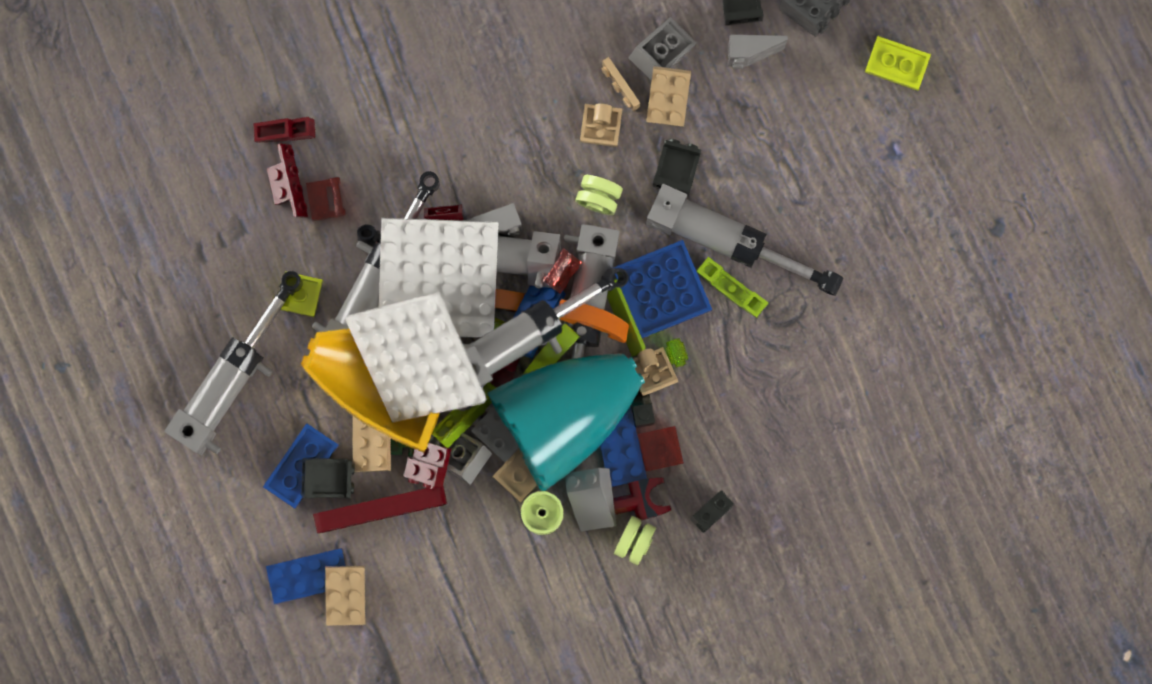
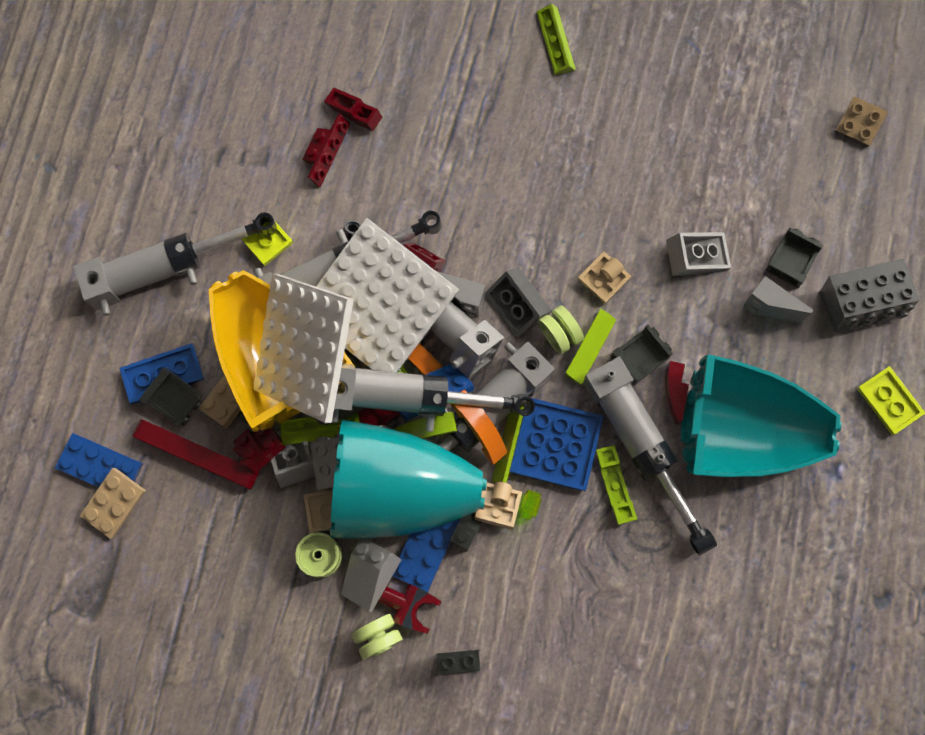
camera: 40 degrees right, 5 degrees down
clear red plate [306,177,346,221] -> none
clear red plate [542,248,581,293] -> none
tan plate [601,57,640,111] -> none
clear red plate [637,426,684,472] -> none
tan plate [646,66,691,127] -> none
none -> dark grey slope [485,267,552,338]
none -> lime slope [565,309,617,385]
none -> dark red slope [666,361,689,425]
none -> teal panel [681,354,842,477]

